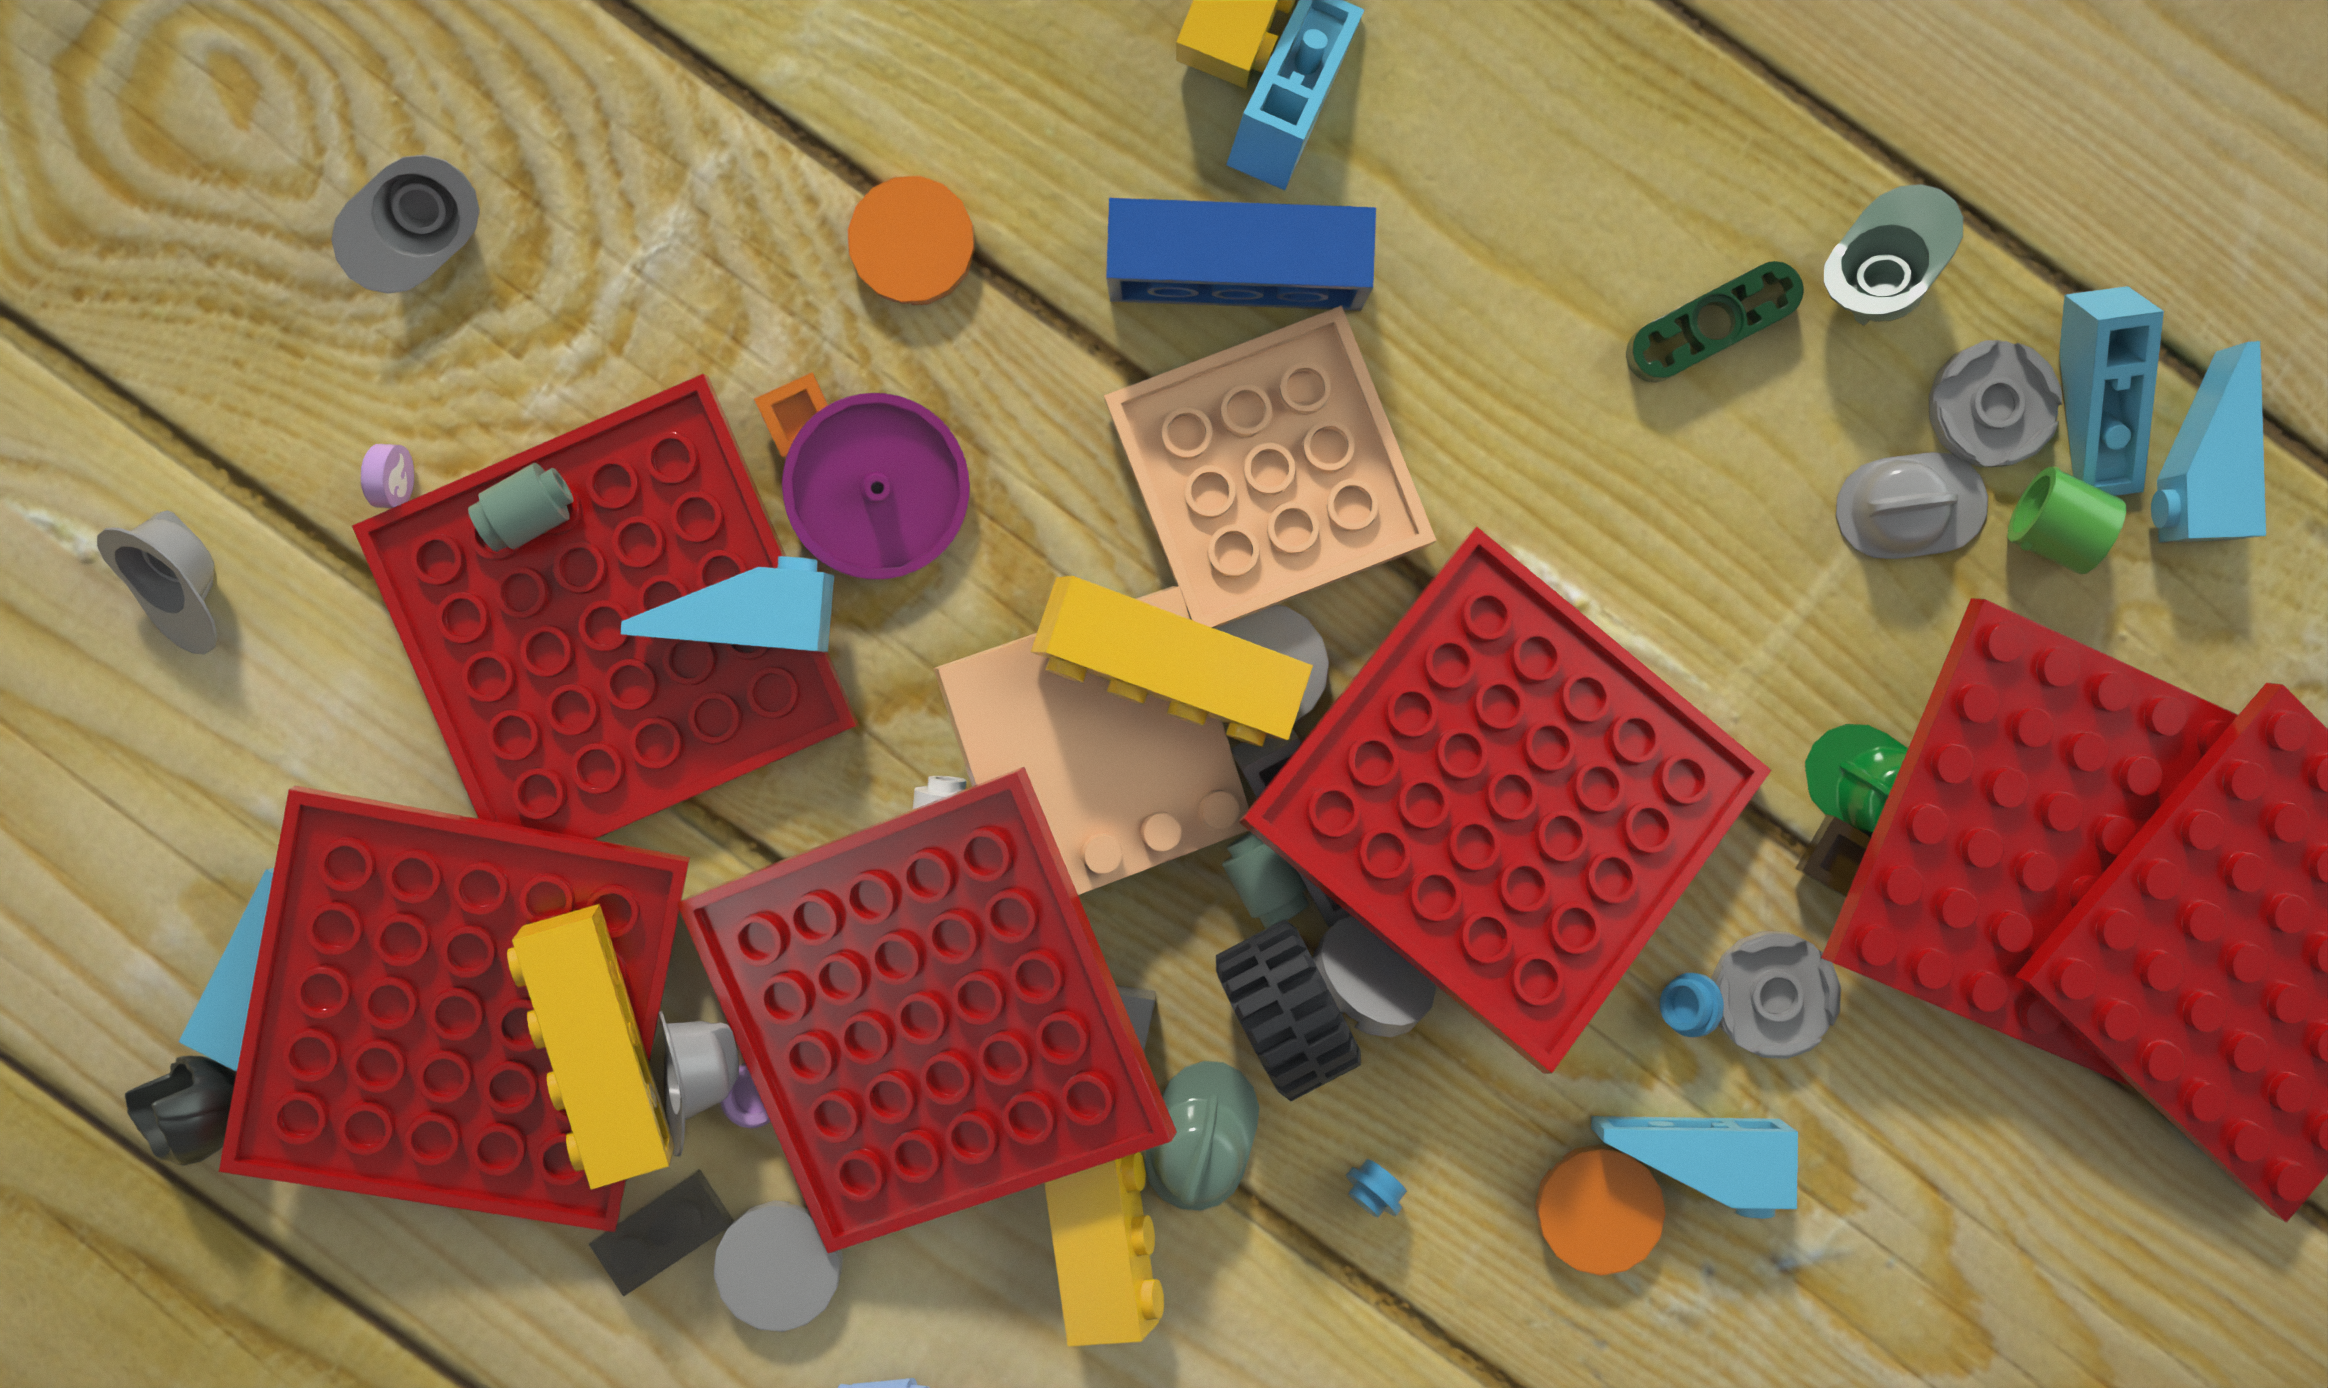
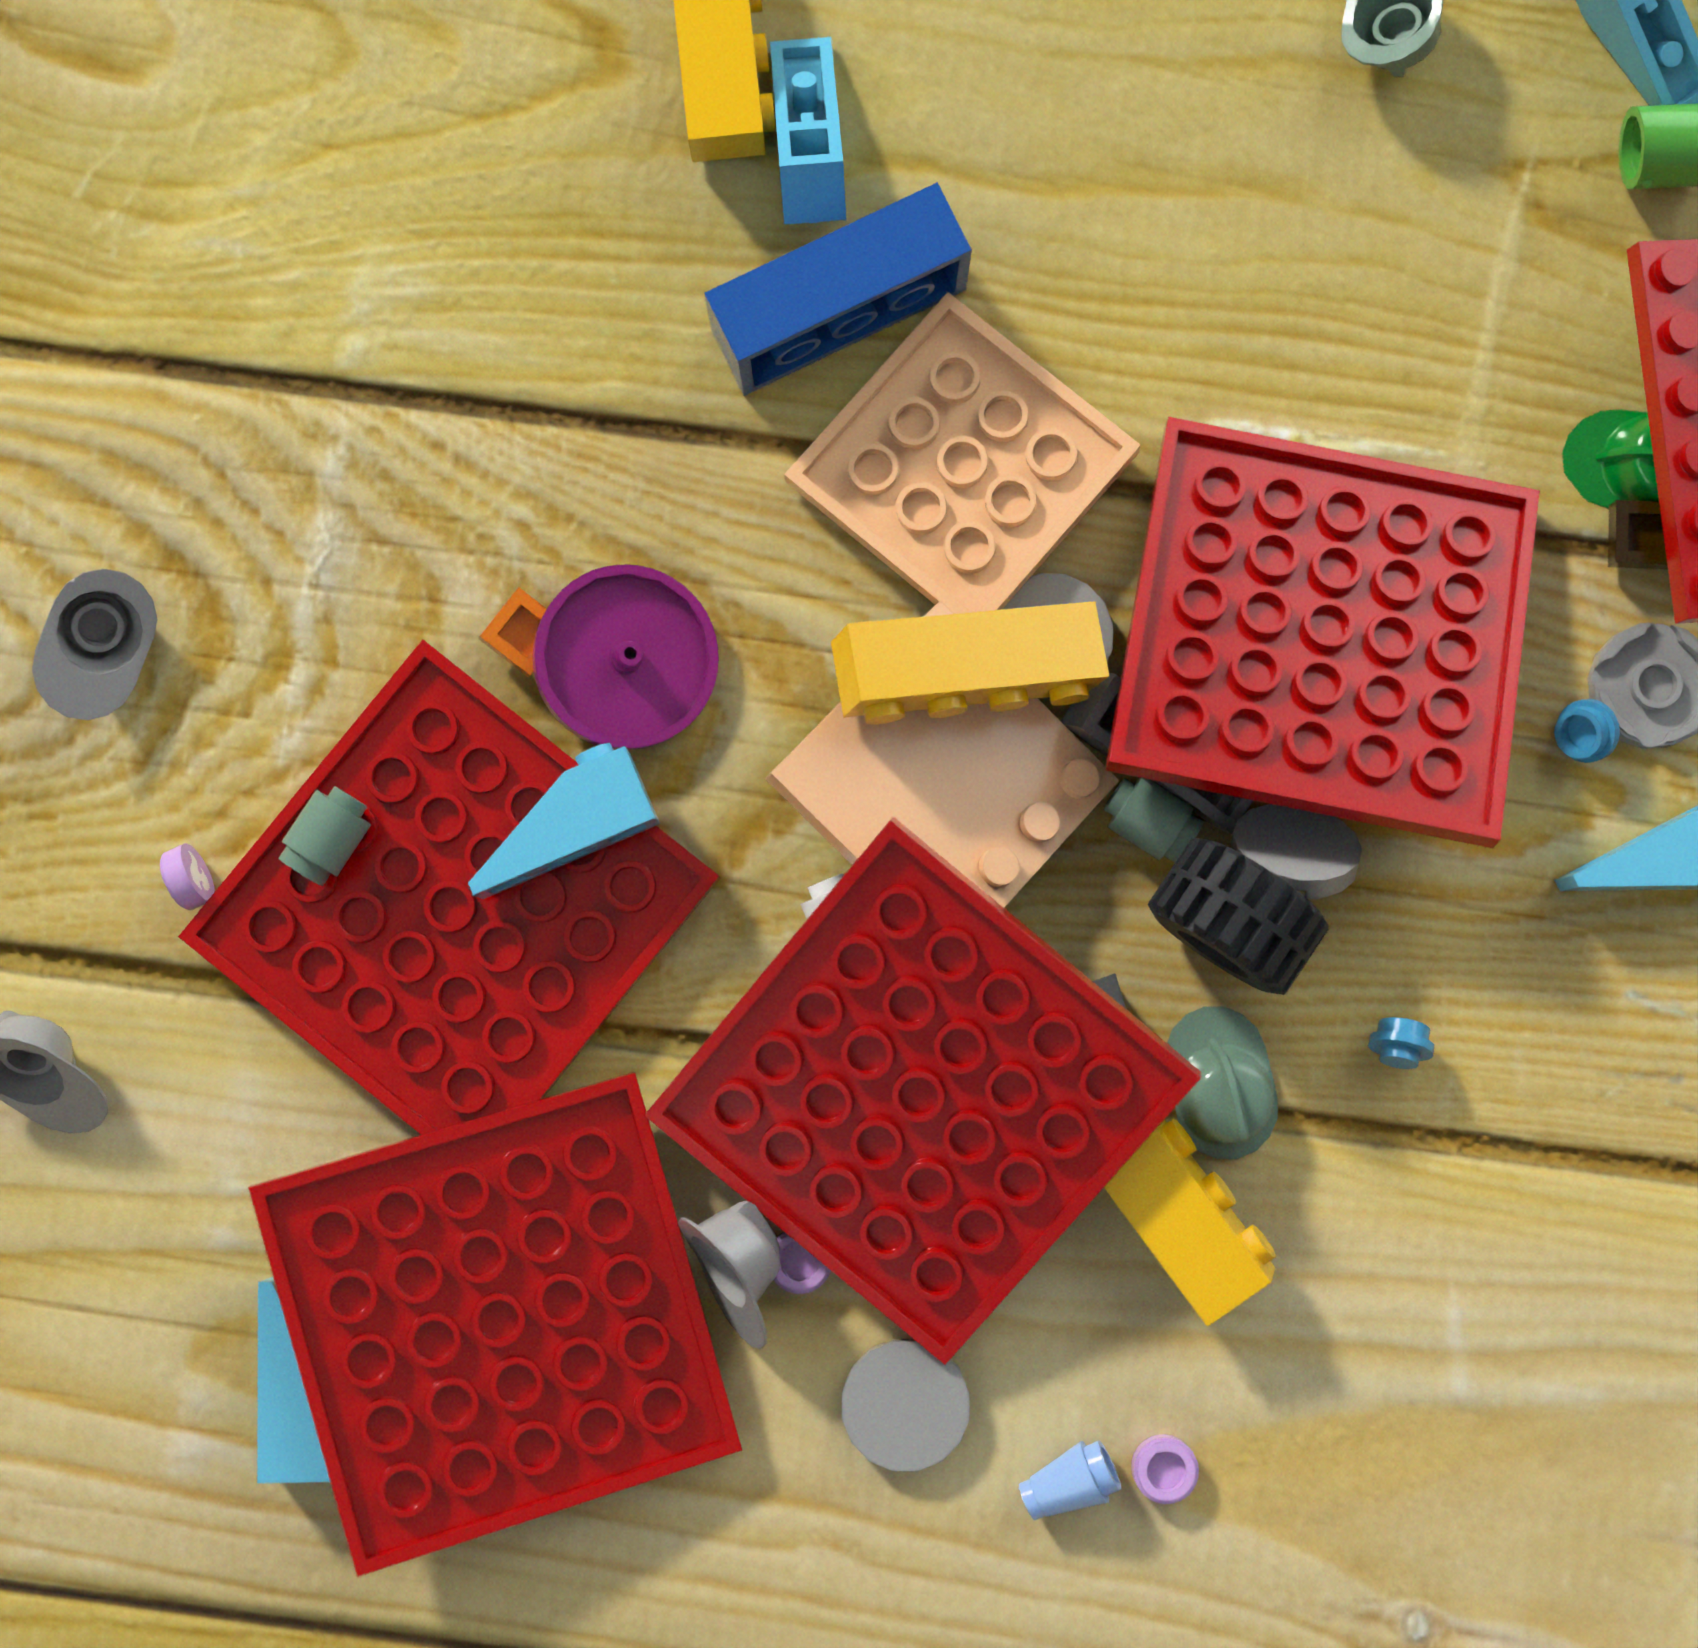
camera: 25 degrees left, 5 degrees down
pearl dark grey hair [125,1056,236,1166] -> none
yellow brick [507,904,674,1190] -> none
clear smoke plate [589,1169,734,1297] -> none
orange tile [848,176,975,305] -> none
orange tile [1535,1144,1666,1276] -> none
dark green beam [1626,261,1804,382] -> none
light grey piece [1836,452,1988,559] -> none
light grey tile [1929,340,2062,468] -> none

